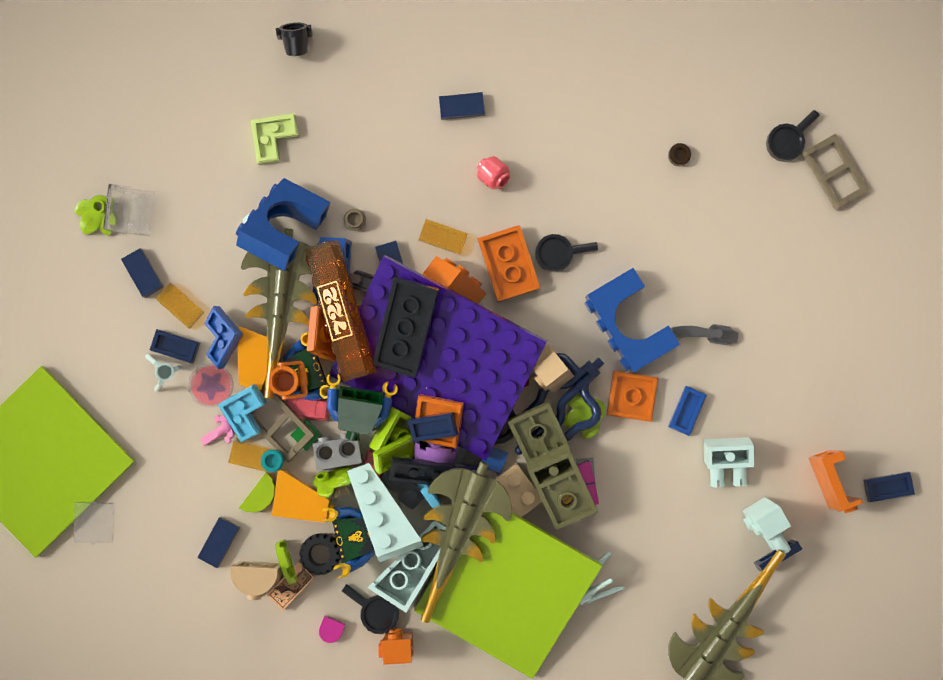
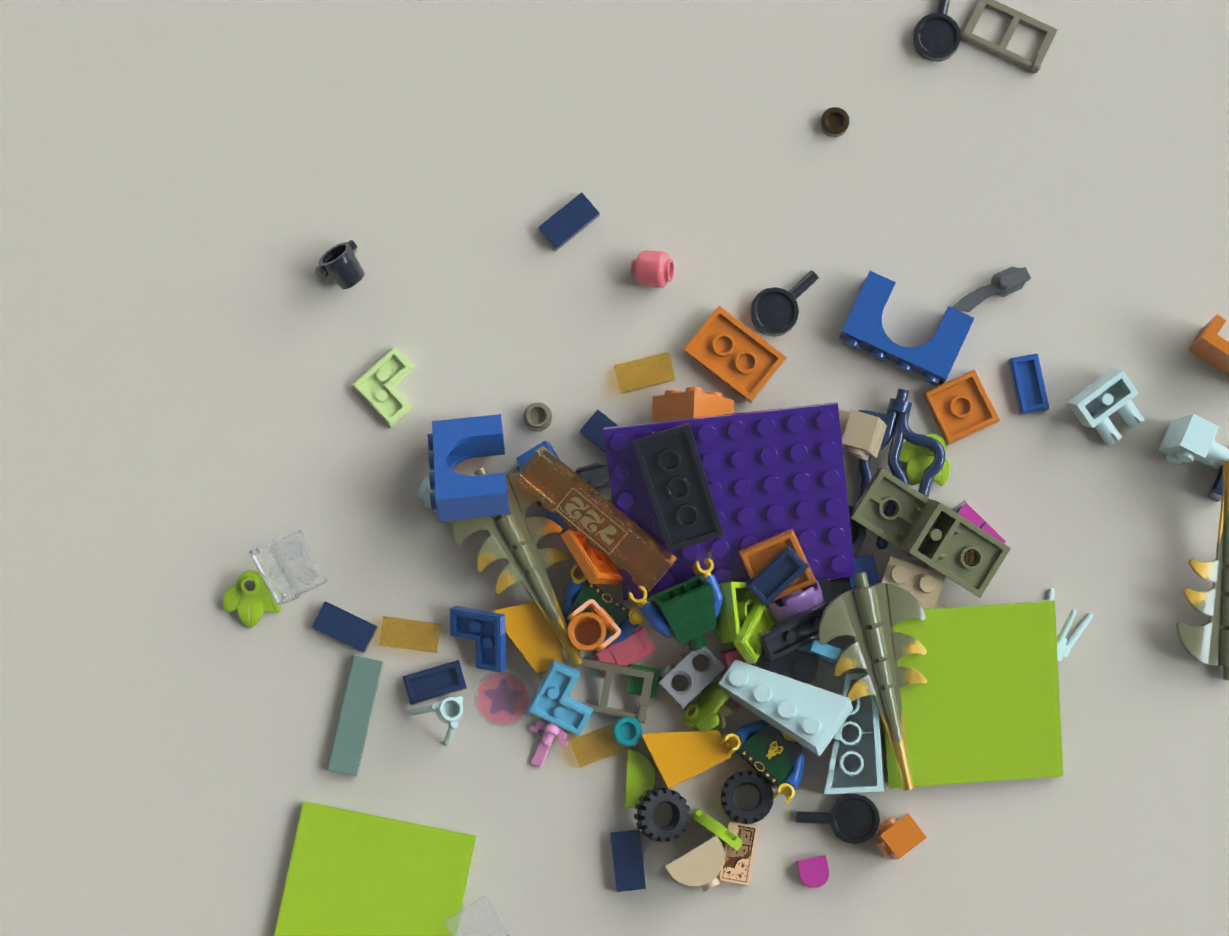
camera: 35 degrees left, 5 degrees down
none -> sand green tile [328,655,383,777]
none -> black tyre [634,788,691,842]

